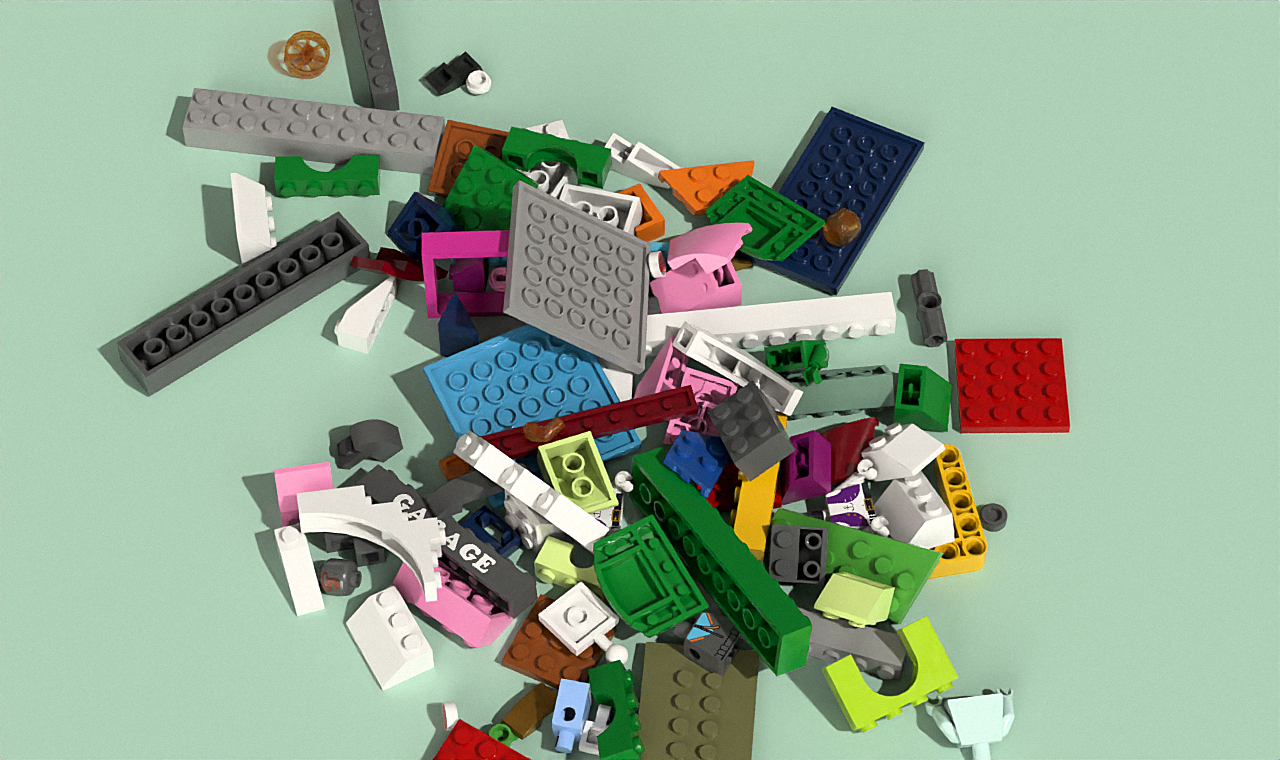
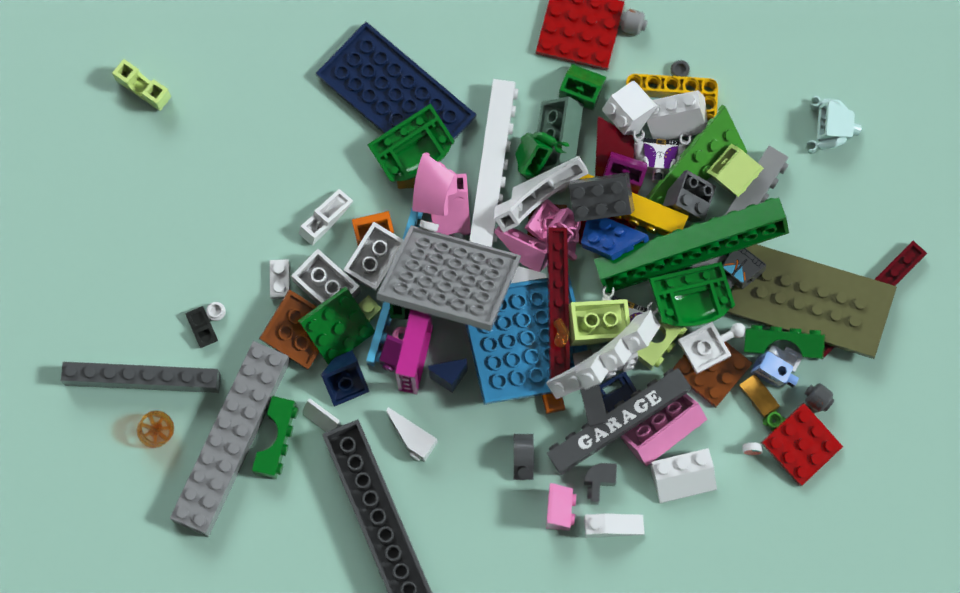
camera: 75 degrees left, 20 degrees up
white slope [231,173,277,267] -> none
white arch [297,485,446,602] -> none
dark grey head [318,558,362,596] -> none
dark red slope [350,247,448,281] -> none
green arch [502,127,612,189] -> none
orange wing [658,160,755,216] -> none
lime arch [821,616,959,733] -> none
clear orange head [822,208,861,247] -> none
dark grey piece [911,269,948,347] -> none
none -> white slope [303,399,341,432]
none -> light grey head [619,9,648,36]

